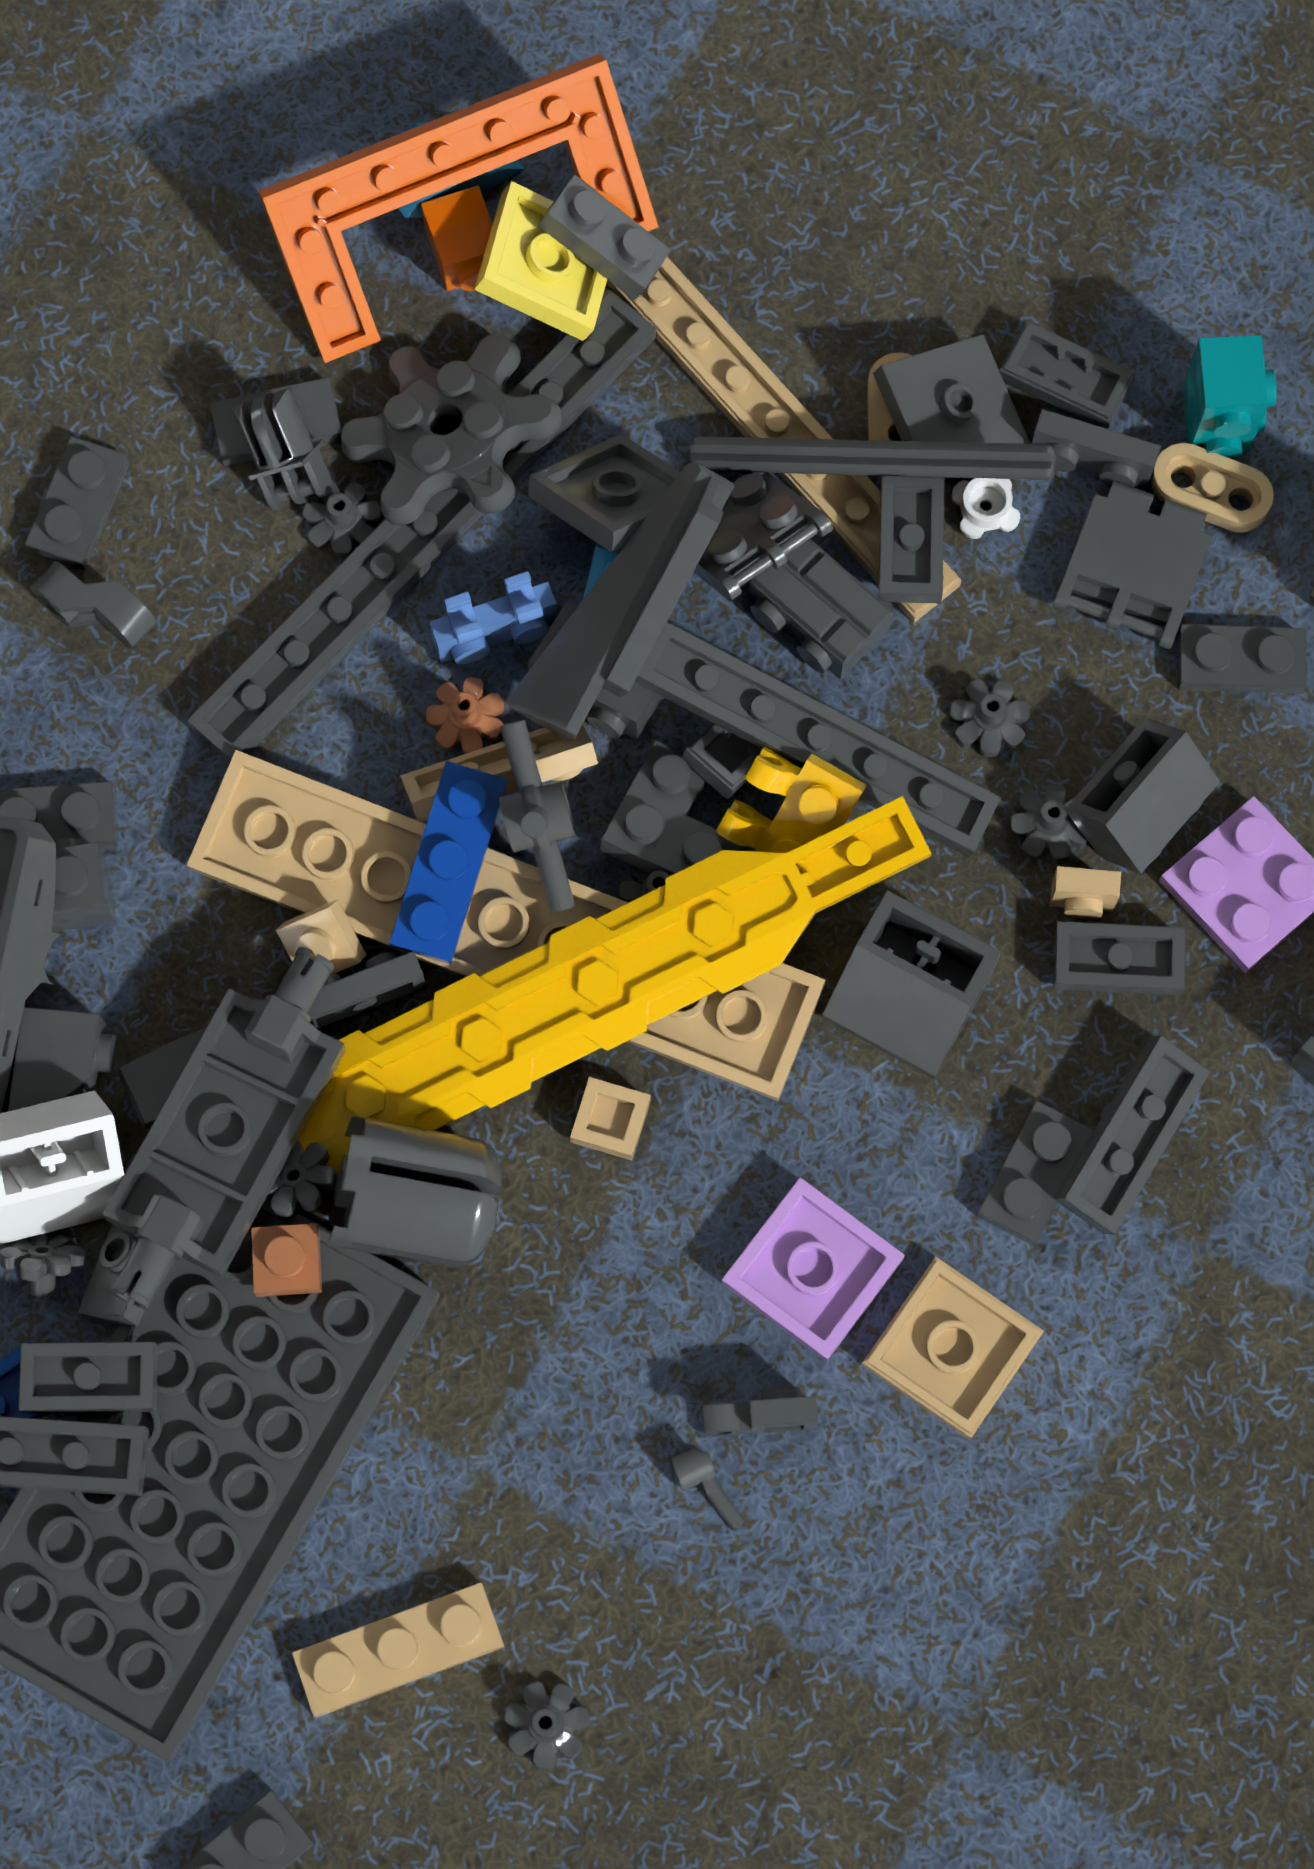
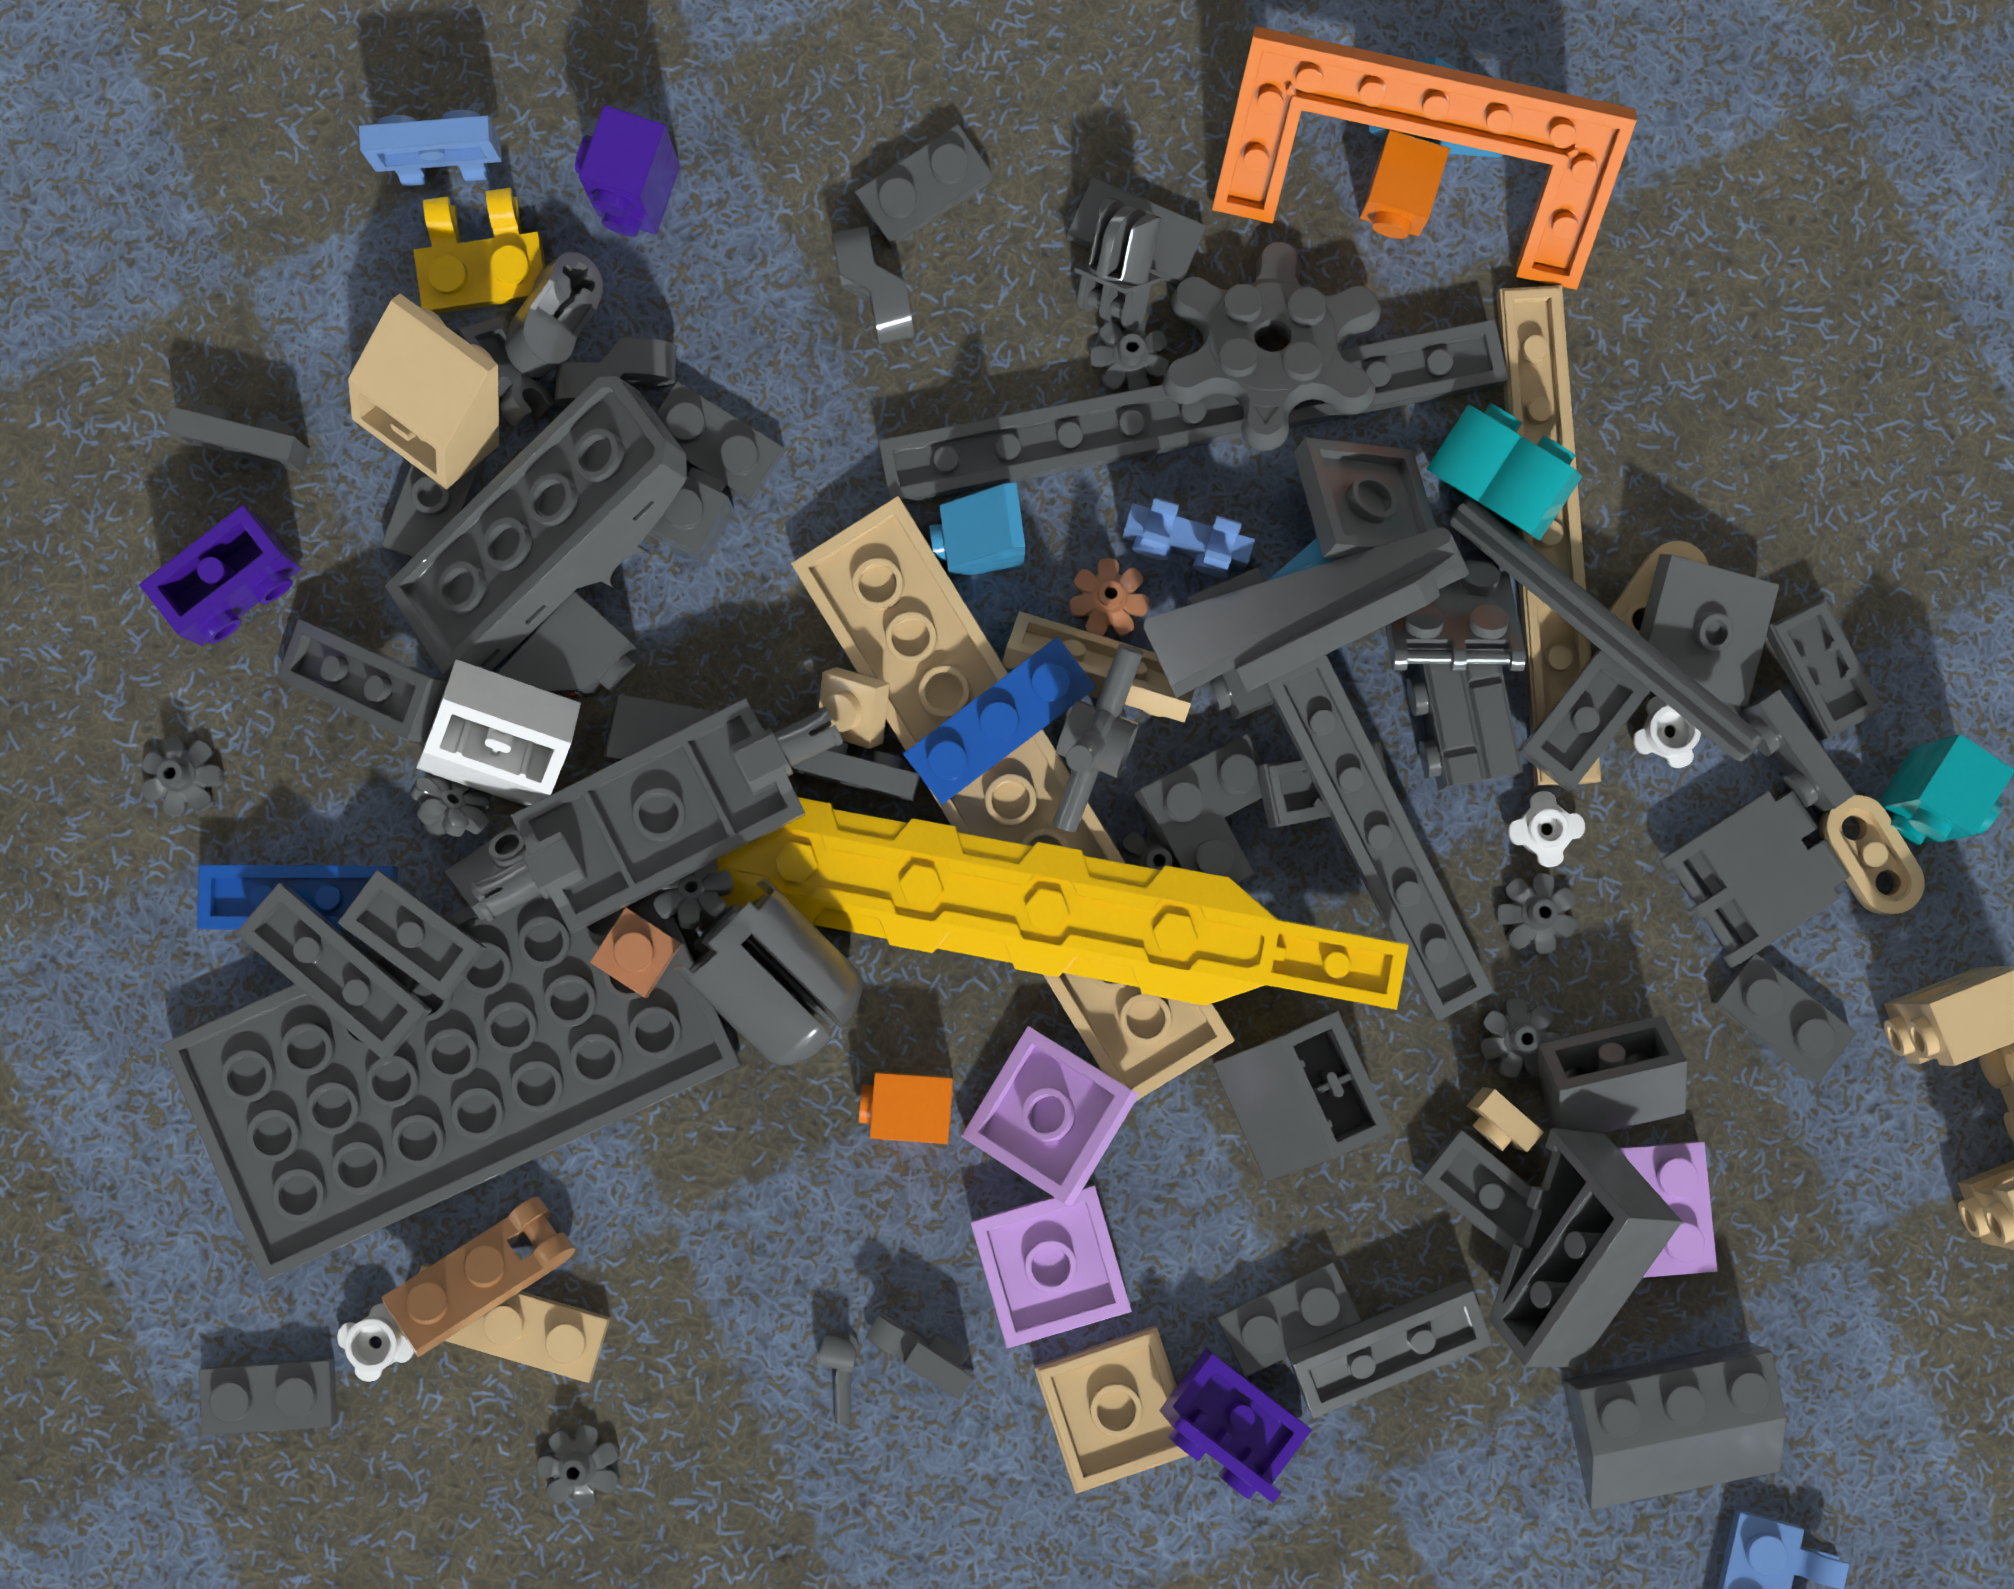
camera: 30 degrees right, 10 degrees up
light yellow plate [474,181,607,341] -> none
dark grey plate [537,174,671,301] -> none
tan plate [570,1077,651,1161] -> none
yellow plate [716,747,867,853] -> none
none -> white plate [337,1303,414,1382]
none -> medium nougat plate [381,1197,576,1357]
none -> orange brick [859,1071,954,1144]
none -> dark azure slope [929,482,1025,578]
none -> lavender plate [961,1026,1139,1206]
none -> dark purple bracket [1159,1348,1312,1504]
none -> teal brick [1426,403,1583,541]
none -> dark grey wedge [1489,1128,1683,1368]
none -> white plate [1508,791,1585,867]

